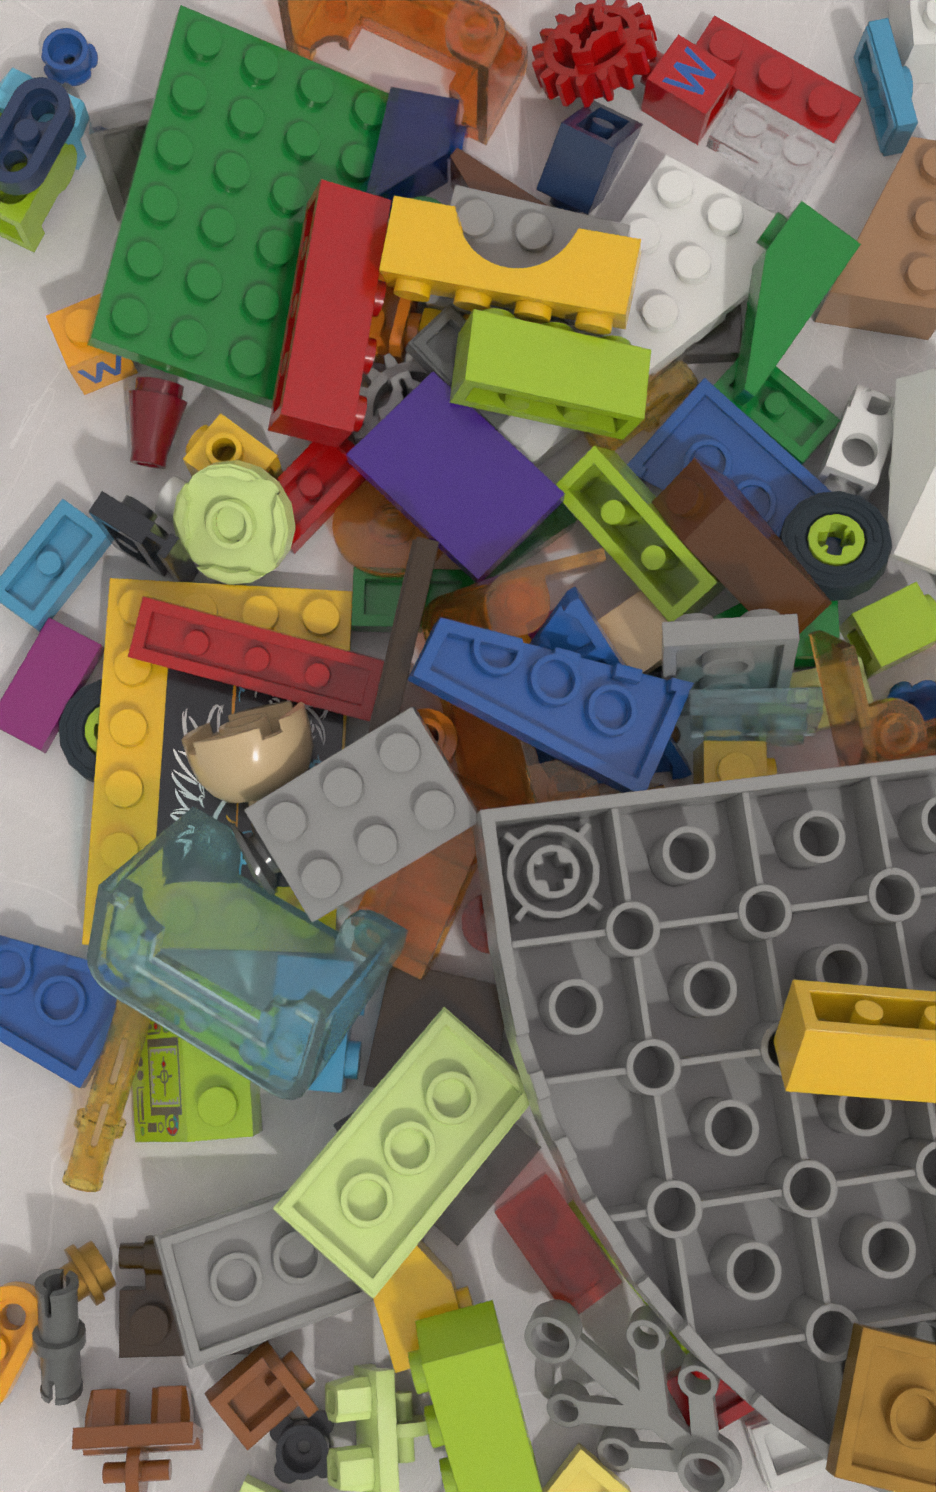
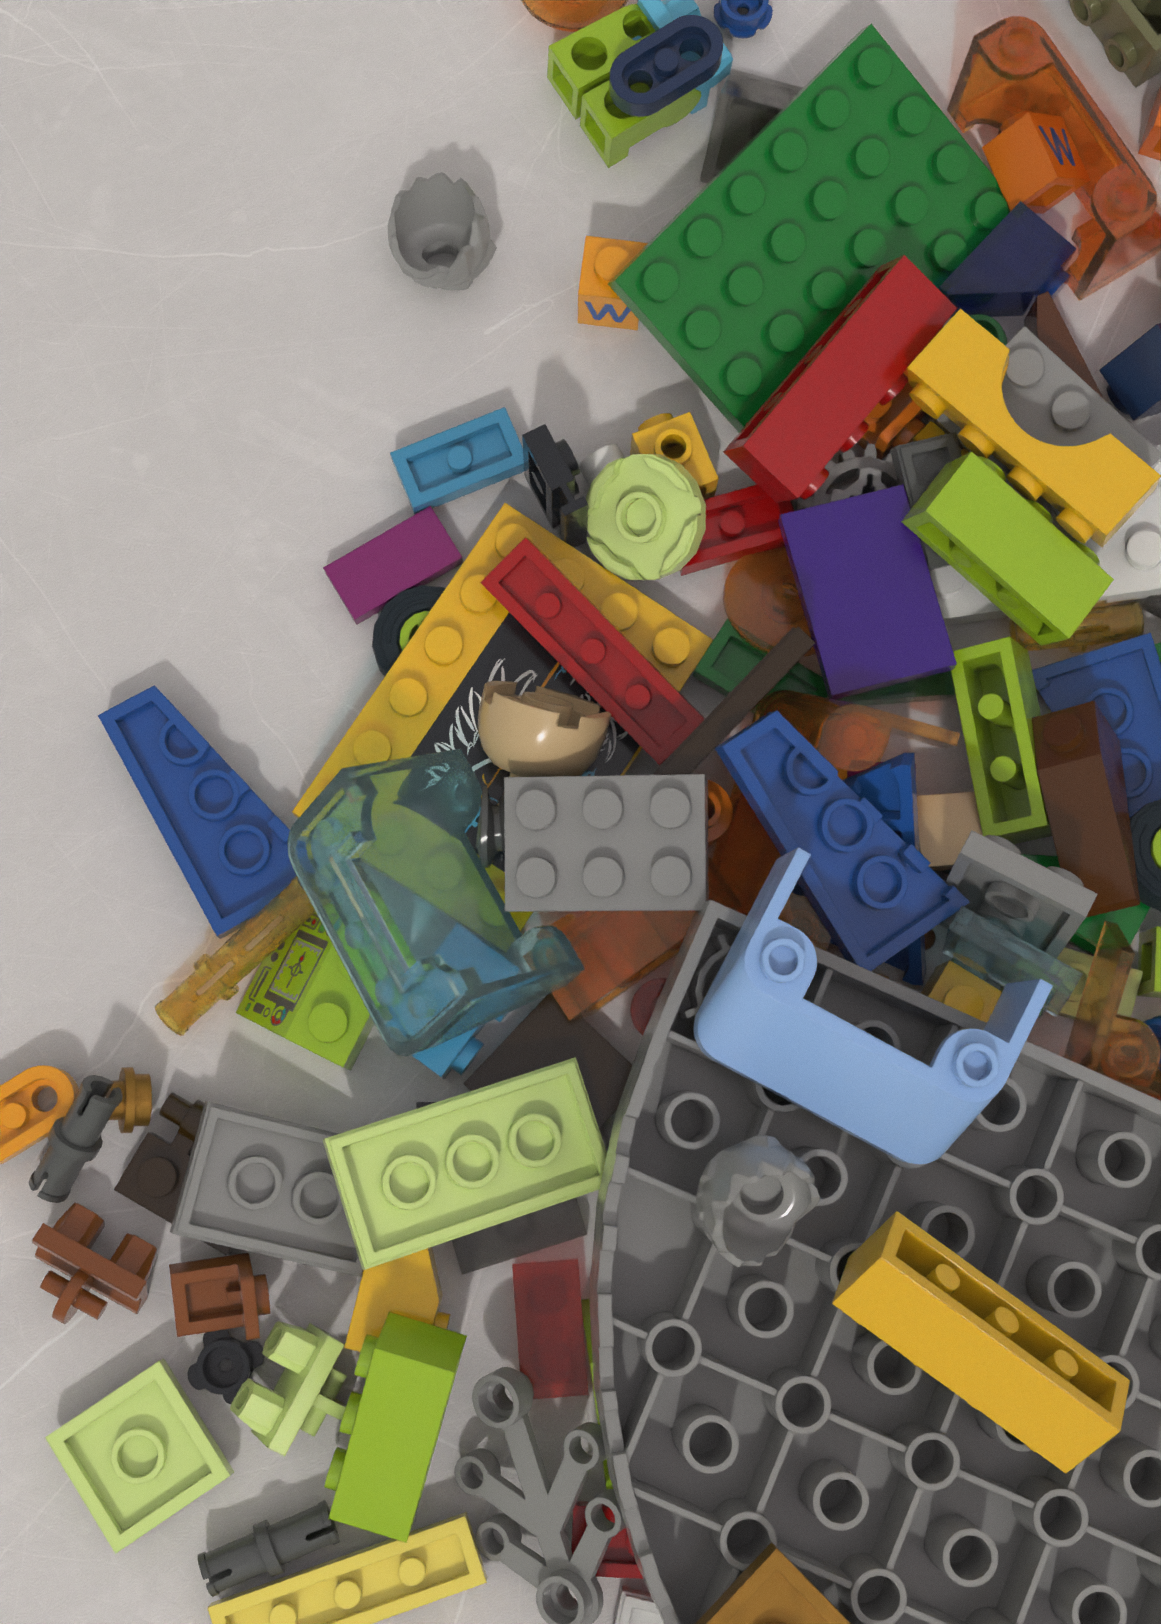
camera: 30 degrees right, 0 degrees up
dark red cone [128,377,188,469] -> none
none -> light blue windscreen [693,847,1053,1164]
none -> light grey hair [696,1135,820,1267]
none -> orange brick [982,110,1090,214]

